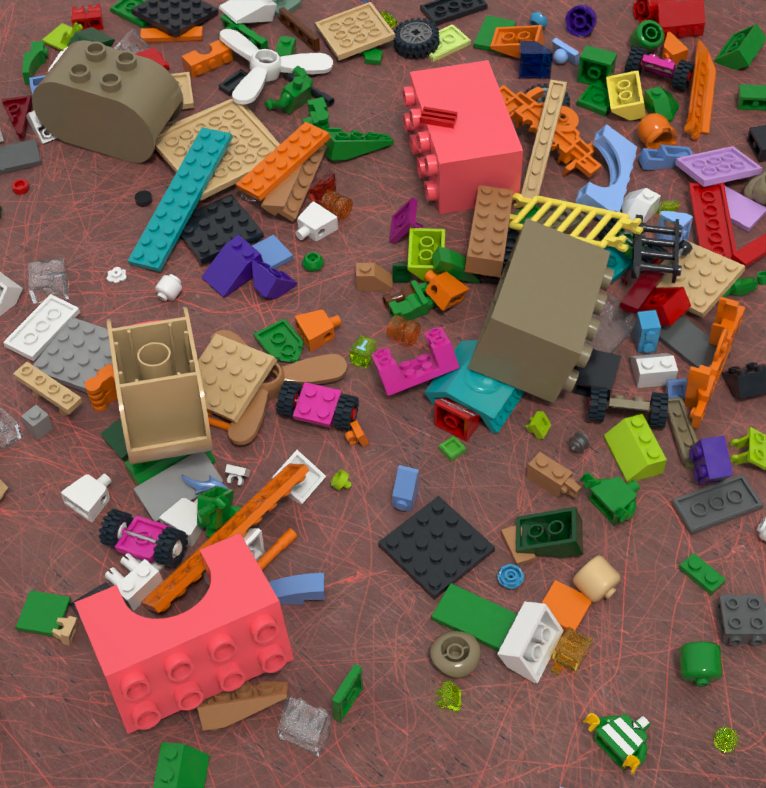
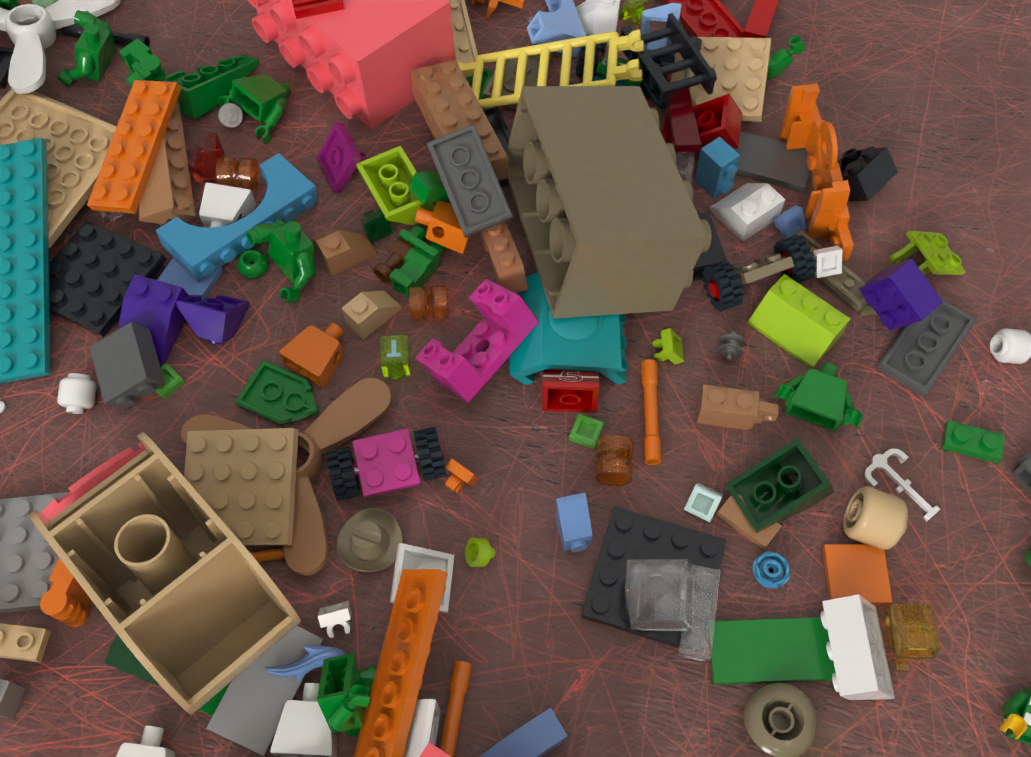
camera: 30 degrees left, 10 degrees up
none -> dark grey brick [90,322,165,409]
none -> bright green tile [155,363,185,400]
none -> dark azure arch [156,153,318,282]
none -> green torso [218,74,291,144]
none -> flat silver wheel [218,103,243,128]
none -> green torso [246,219,316,303]
none -> dark tan hat [336,508,403,572]
none -> tan slope [341,290,402,340]
none -> dark grey tile [427,124,513,238]
none -> nougat arch [480,222,528,293]
none -> clear orange wheel [595,435,634,486]
none -> clear slope [625,559,695,631]
none -> orange piece [641,359,662,465]
none -> clear plate [678,564,721,662]
none -> light aqua slope [684,483,723,523]
none -> white tile [813,246,842,278]
none -> white piece [864,448,941,522]

